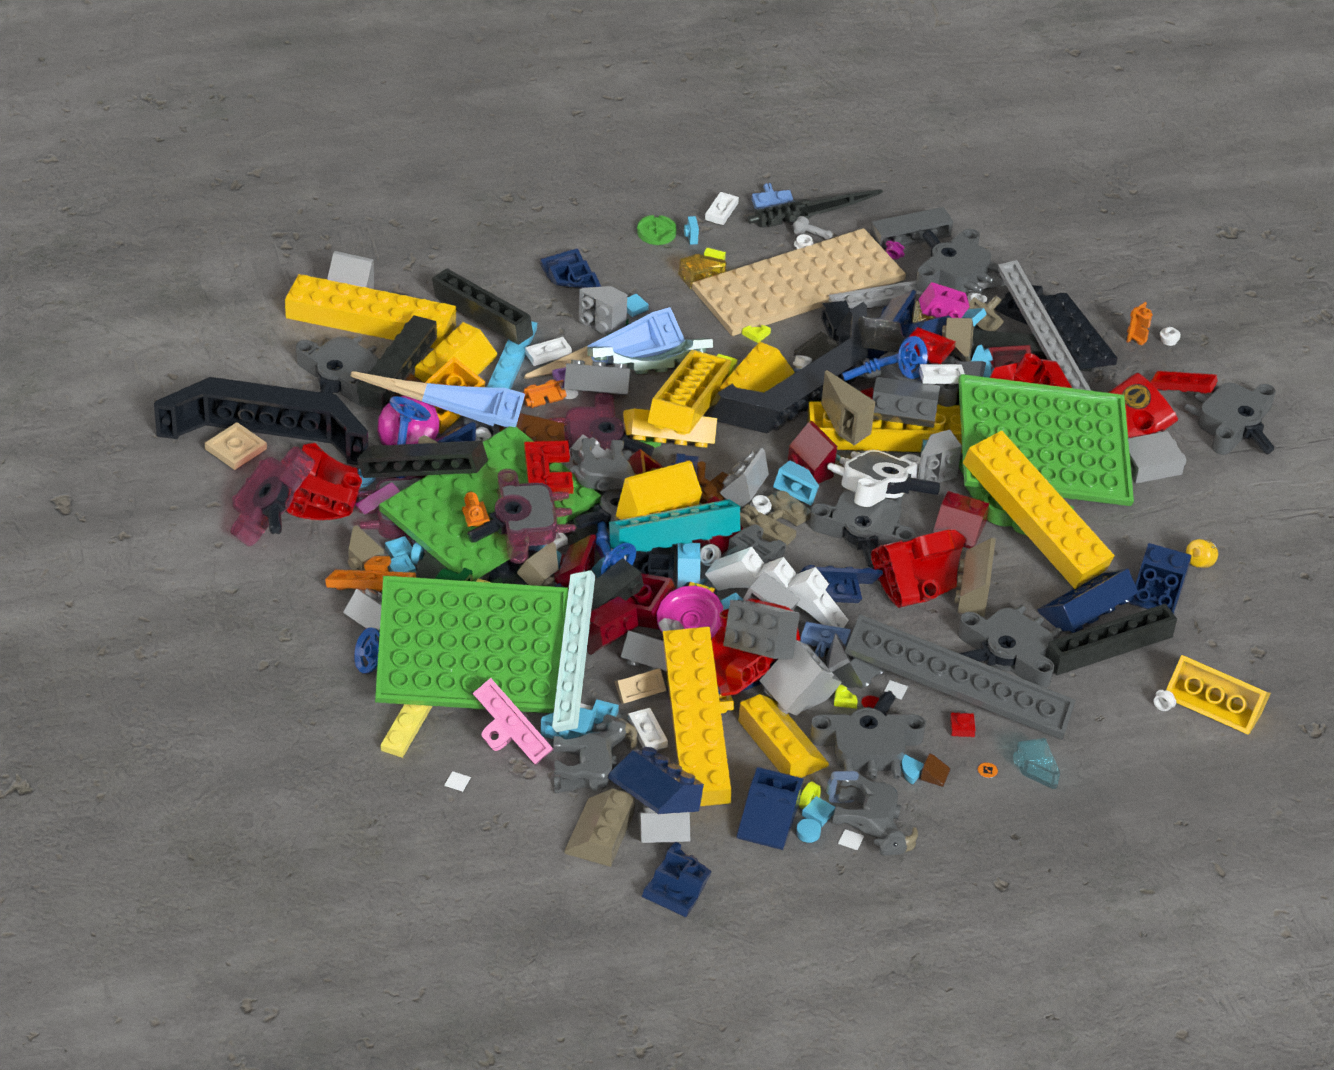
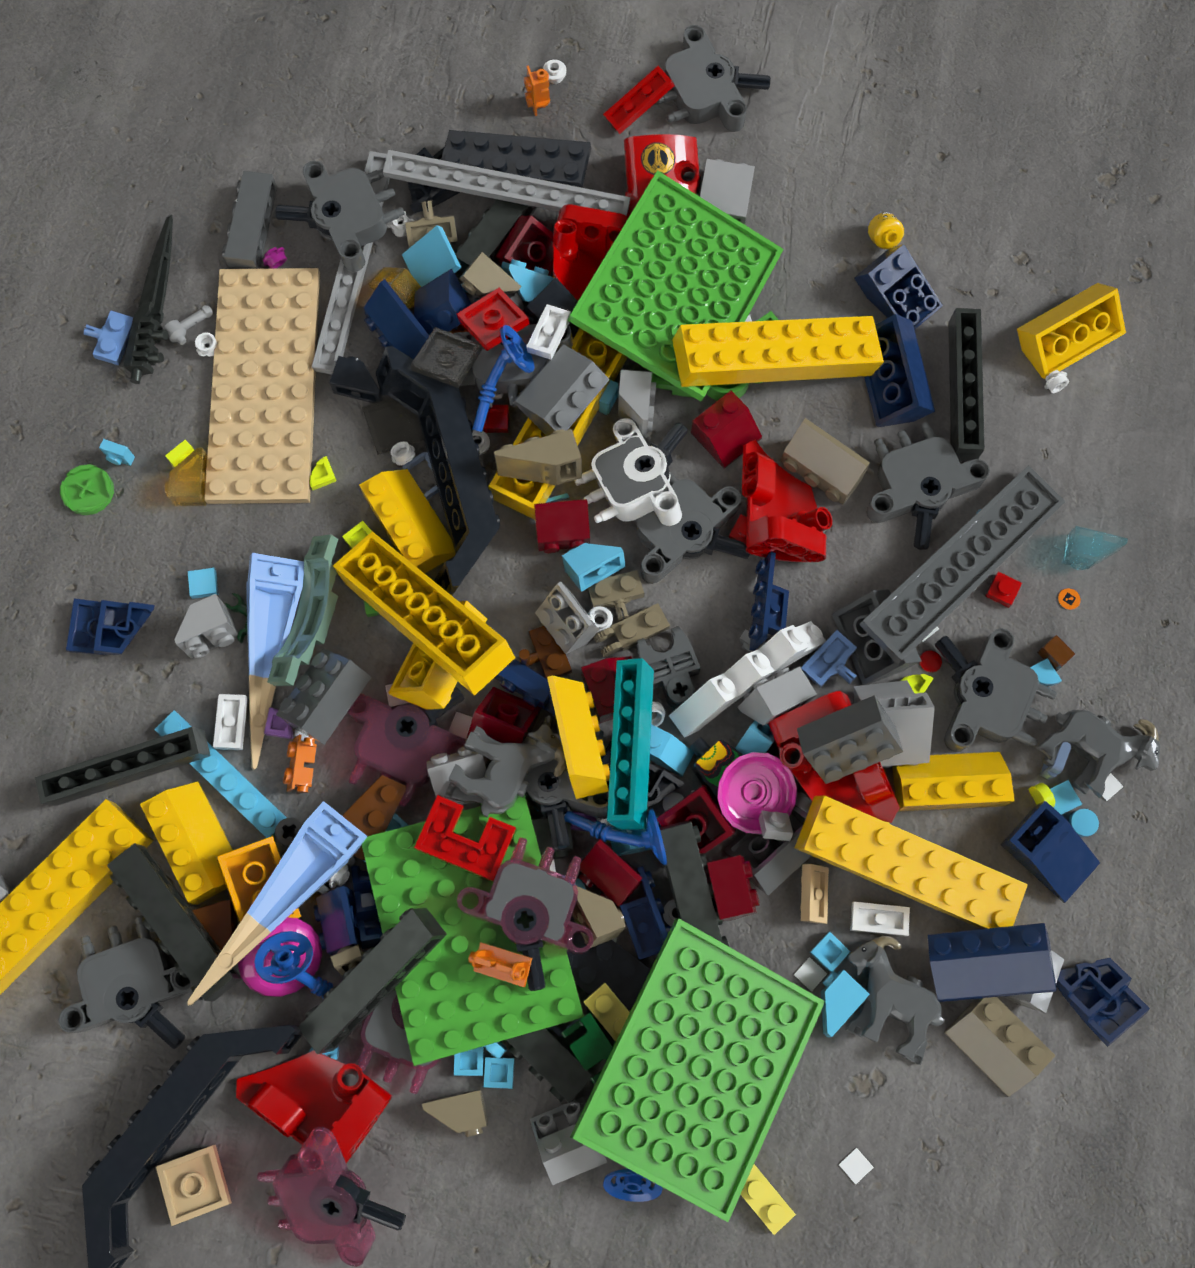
camera: 60 degrees left, 30 degrees up
orange plate [325,556,416,592] -> none
magenta sticker [355,482,401,515] -> none
bright pink plate [473,678,553,765] -> none
light aqua plate [552,570,595,732] -> none
white plate [705,192,739,225] -> none
flat silver slope [826,633,850,672] -> none
dark pink brick [919,282,970,318] -> none

